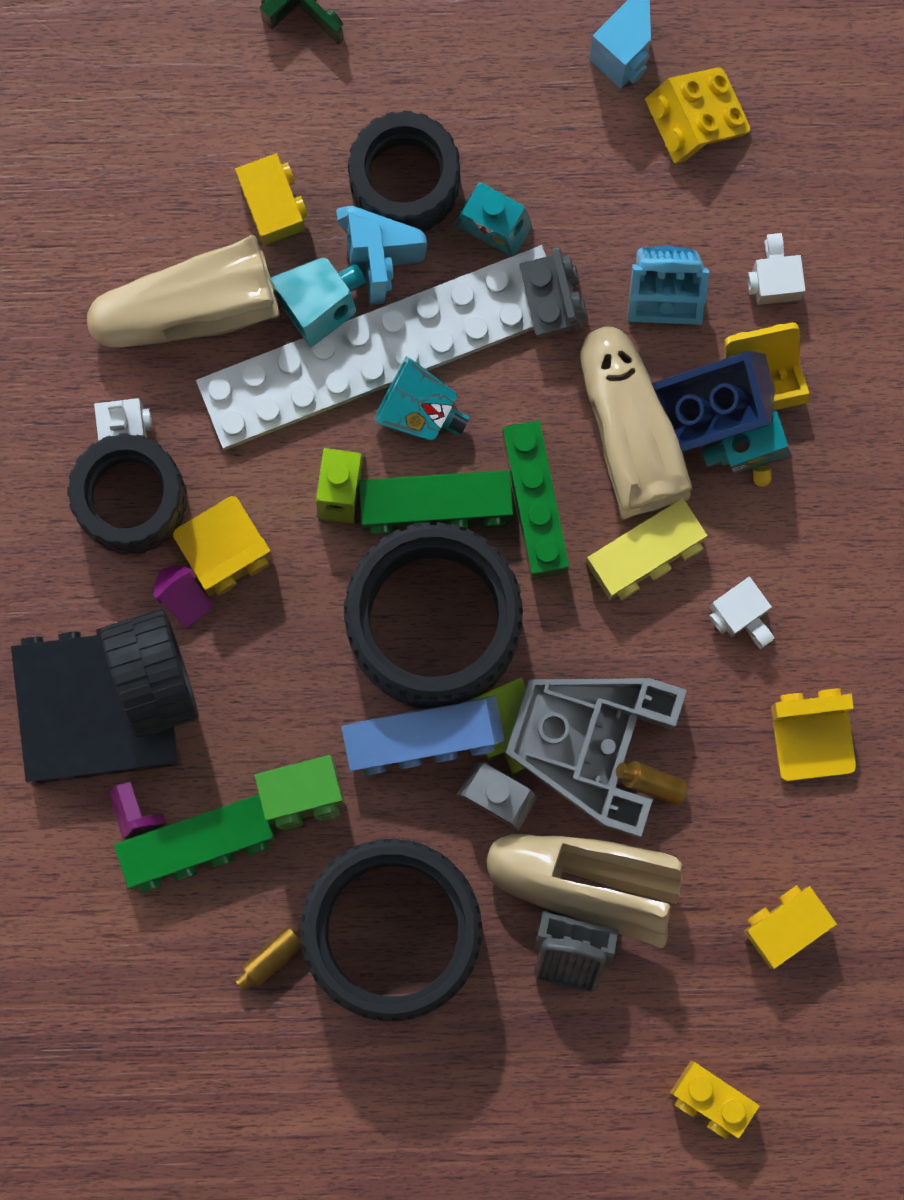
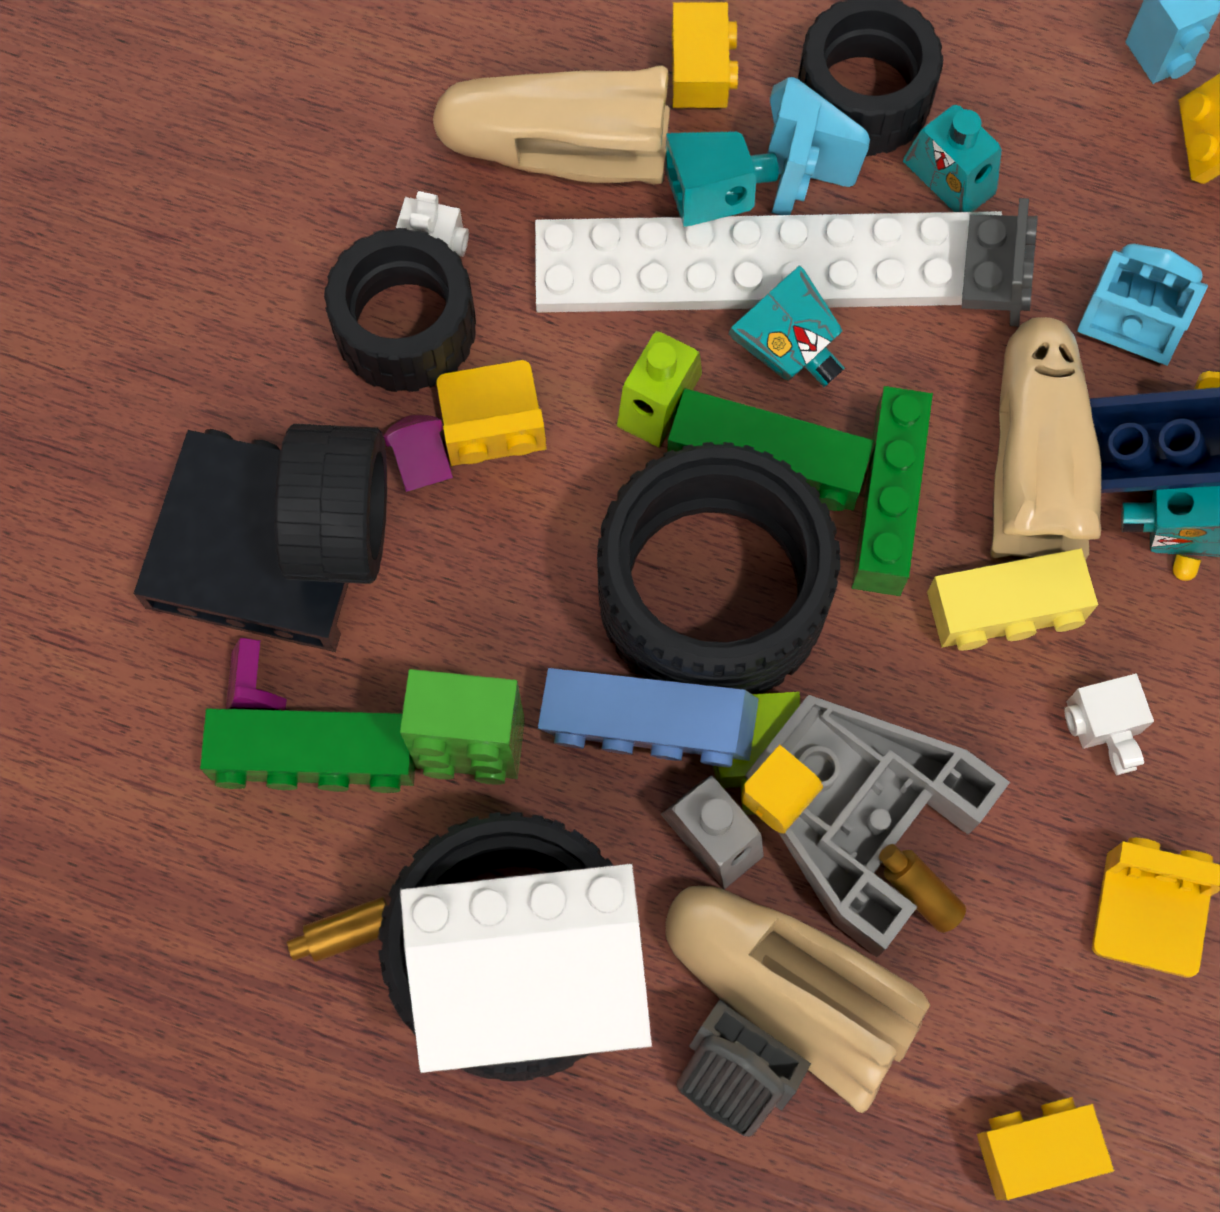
camera: 20 degrees right, 10 degrees down
none -> white slope [400,864,652,1073]
none -> yellow piece [741,744,823,833]

